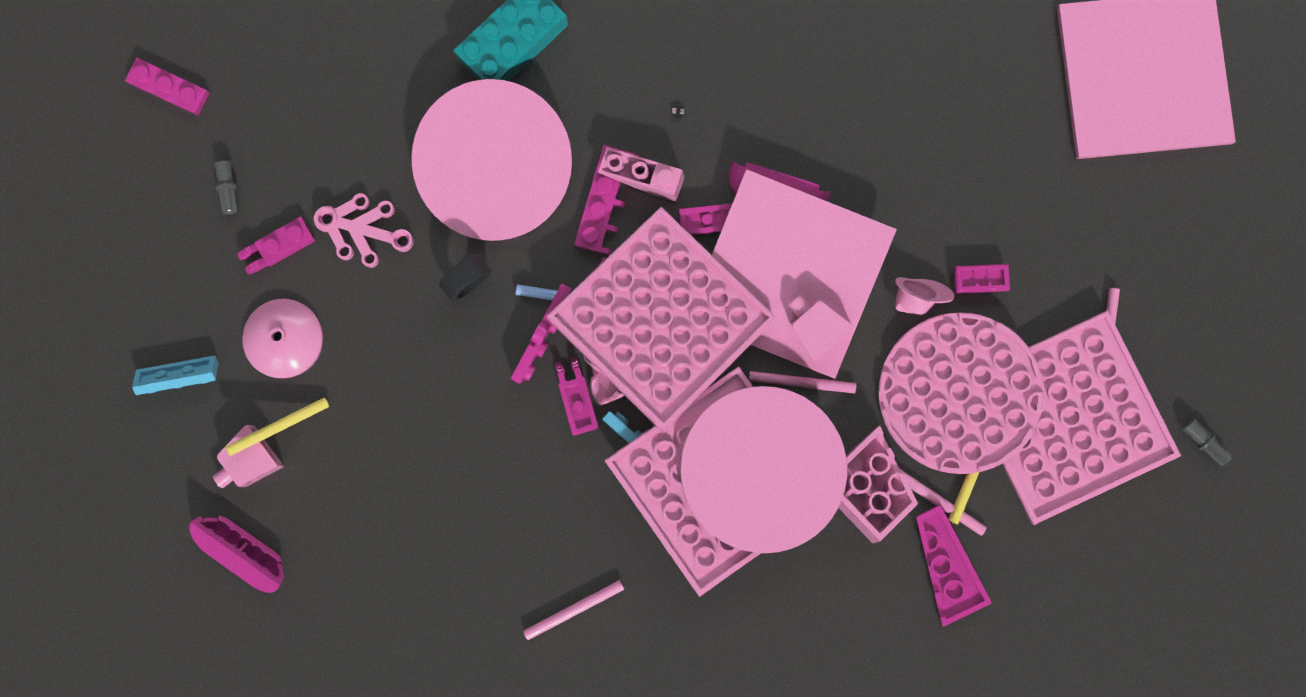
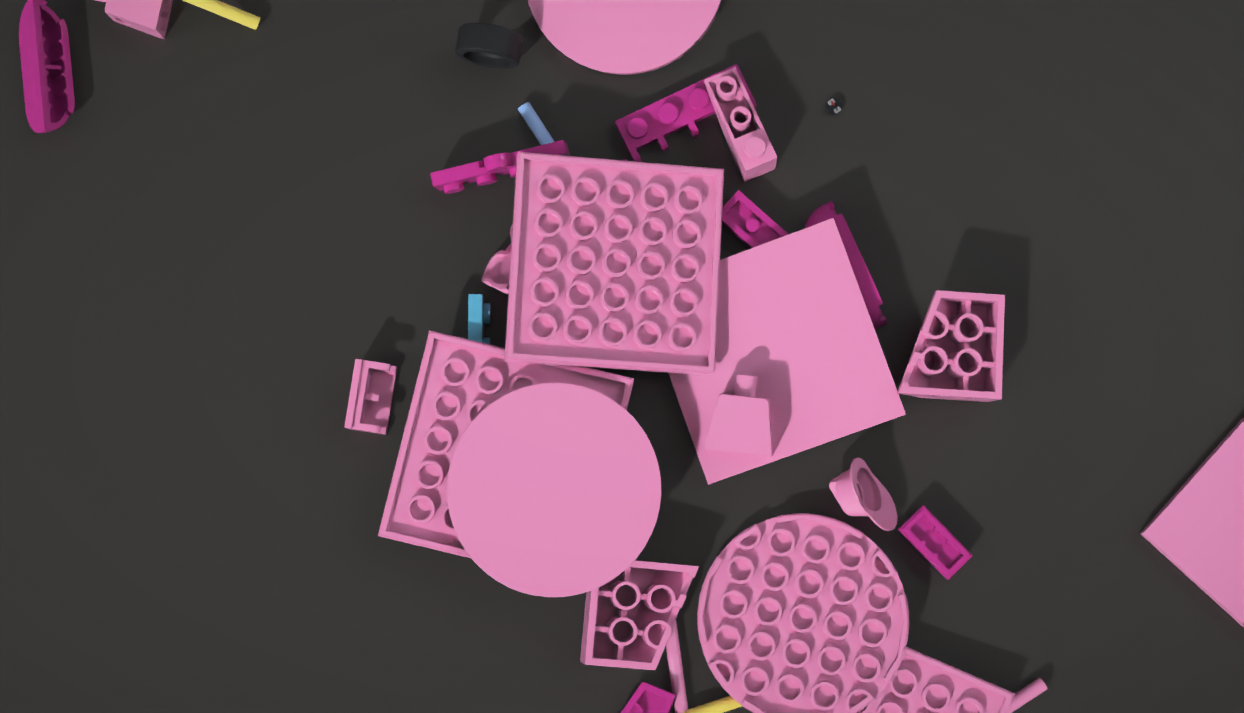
camera: 45 degrees right, 0 degrees up
bright pink bar [523,580,624,640] -> none
dark pink hinge [555,357,599,436] -> none
bright pink bar [749,371,856,393] -> none
none -> bright pink hinge [344,359,398,435]
none -> bright pink wedge [897,290,1005,402]

